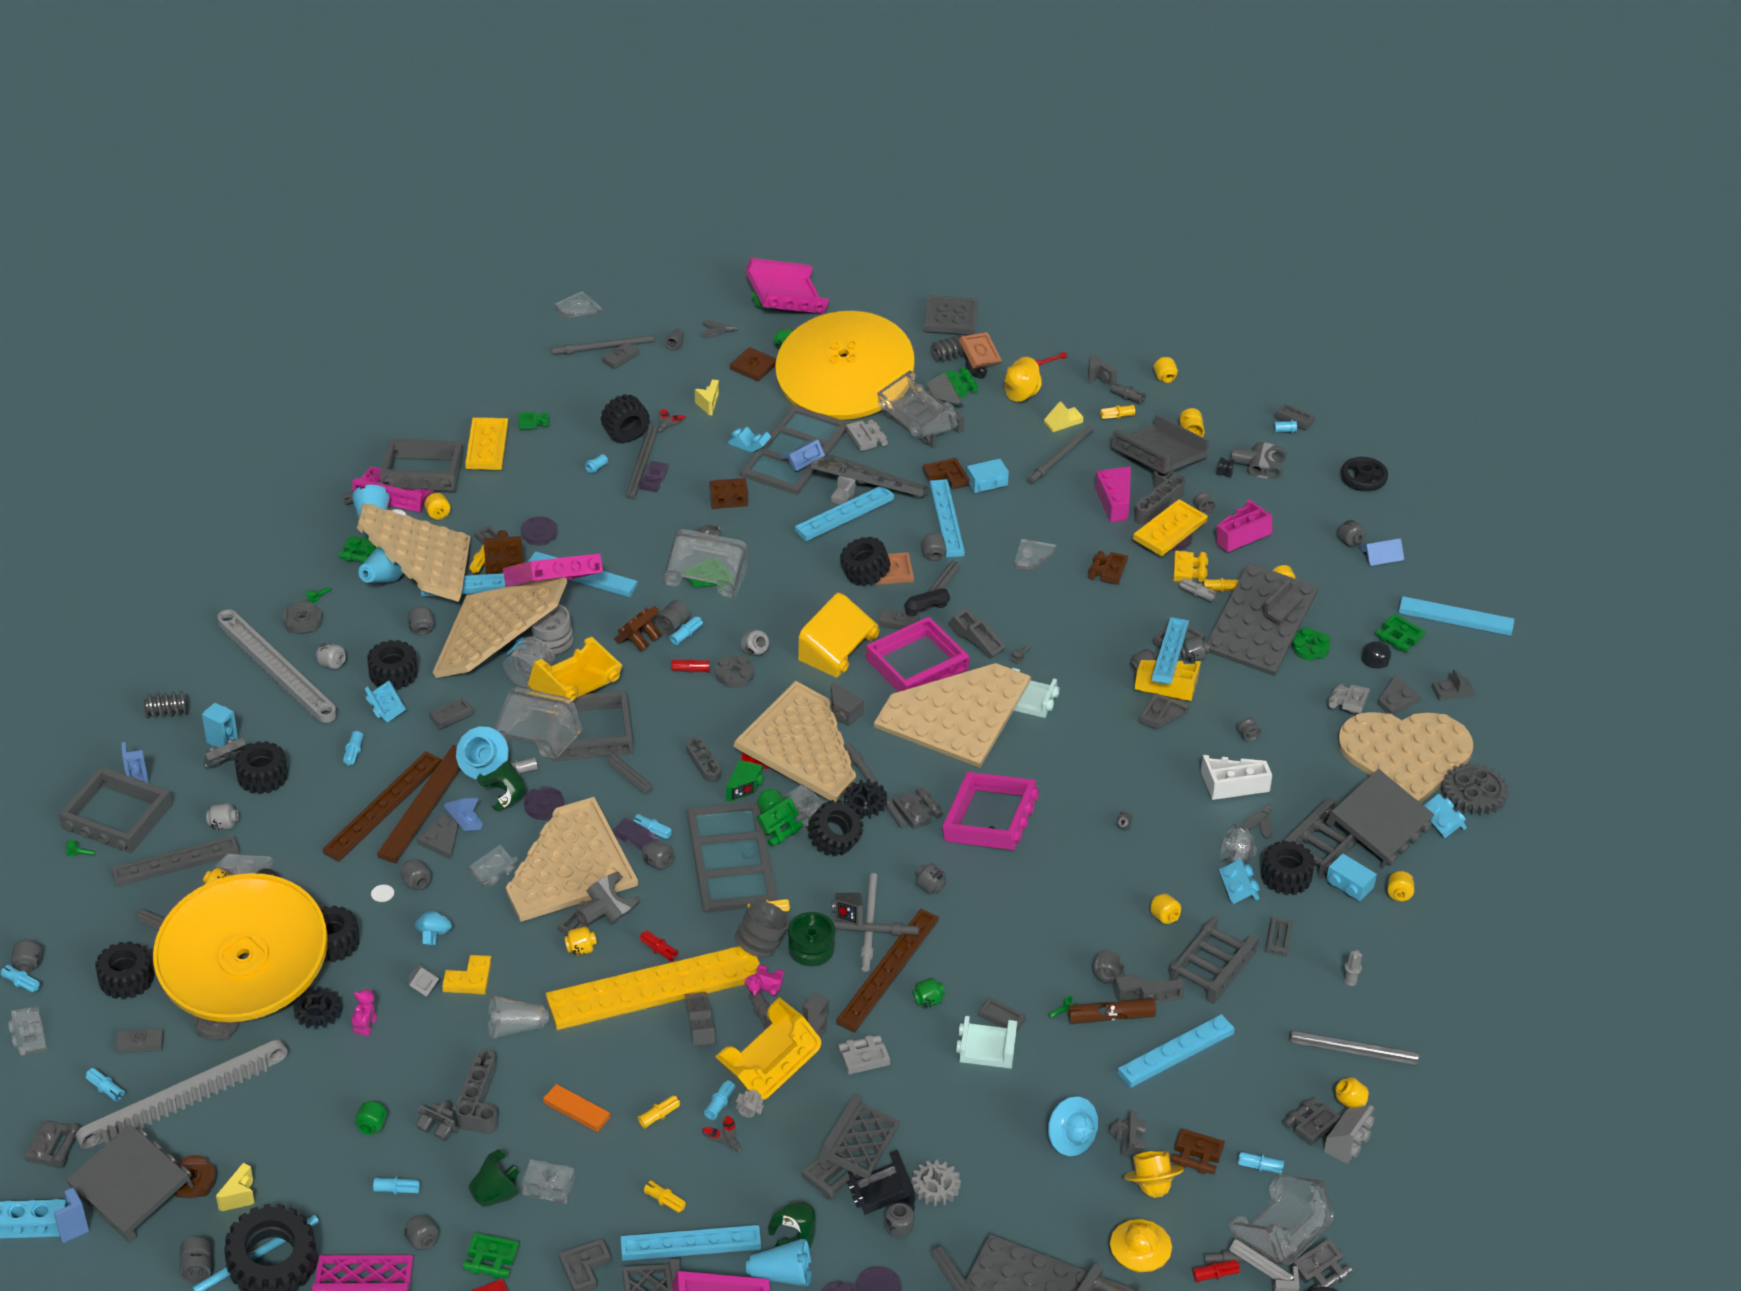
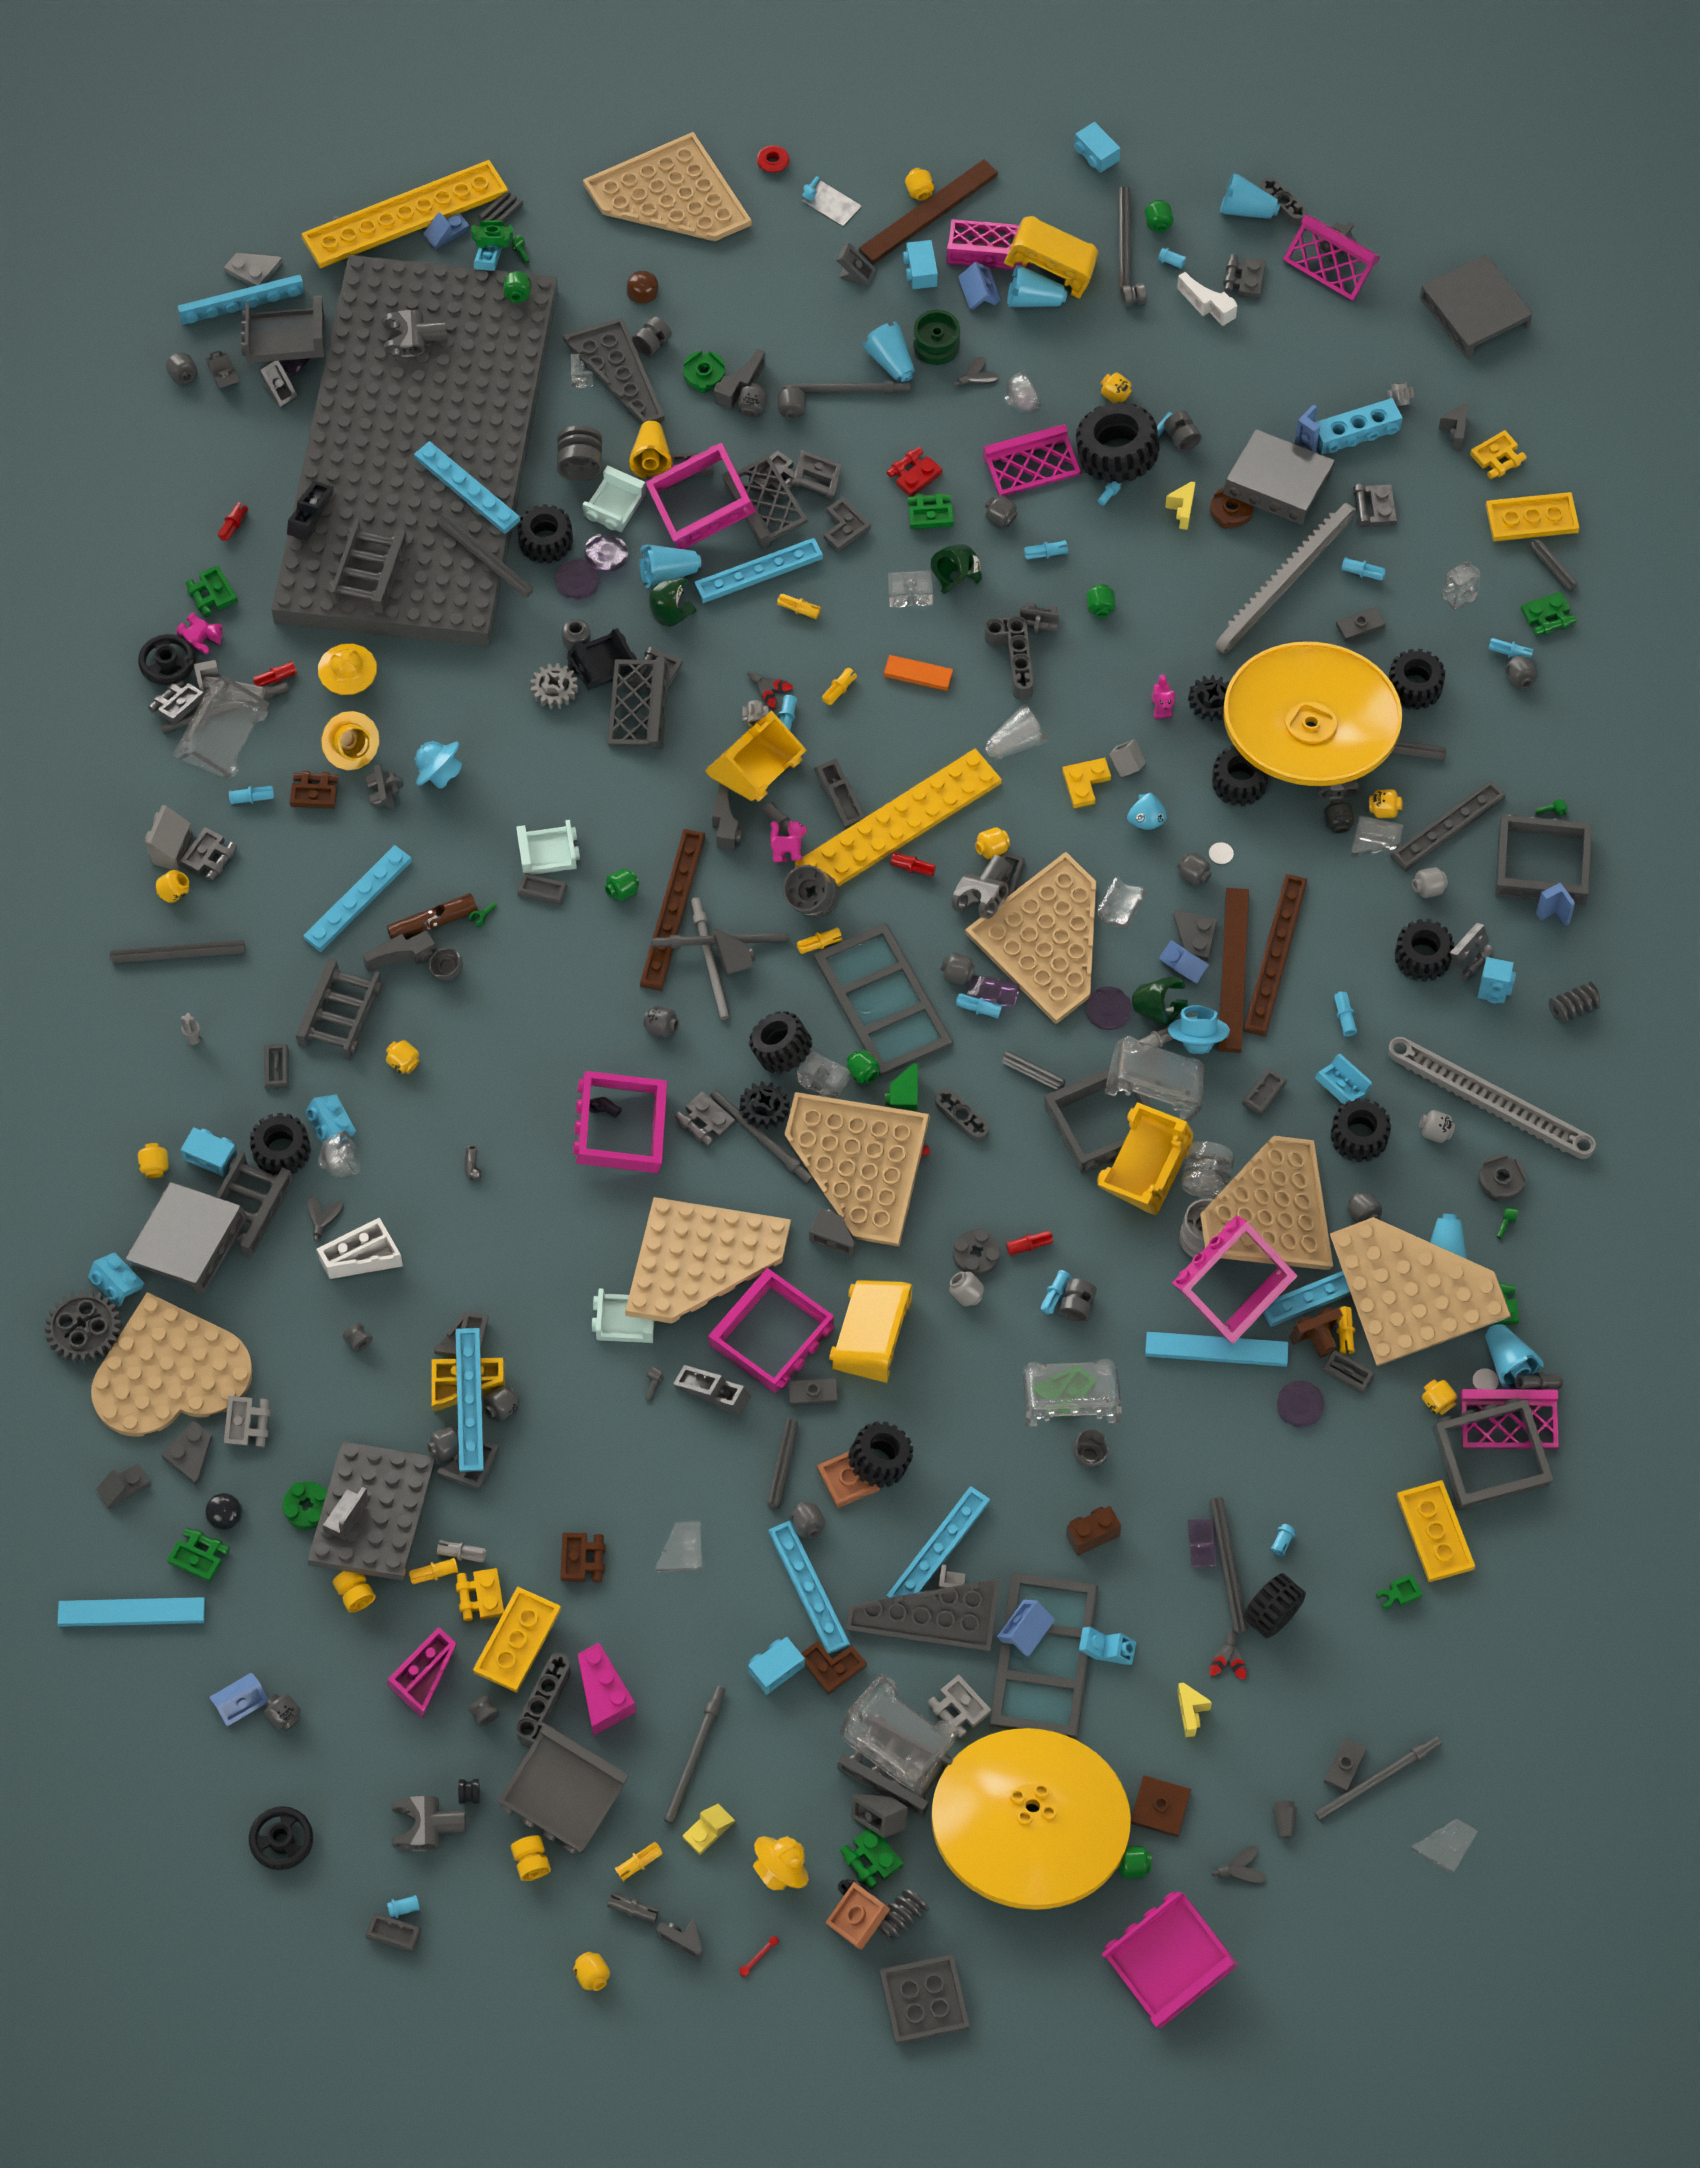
camera: 165 degrees right, 20 degrees up
reddish brown plate [614,606,662,652] -> none
green plate [756,797,803,847] -> none
dark green wheel [788,912,835,966] -> none
light grey plate [837,1035,890,1075] -> none
black piece [904,588,950,616] -> none

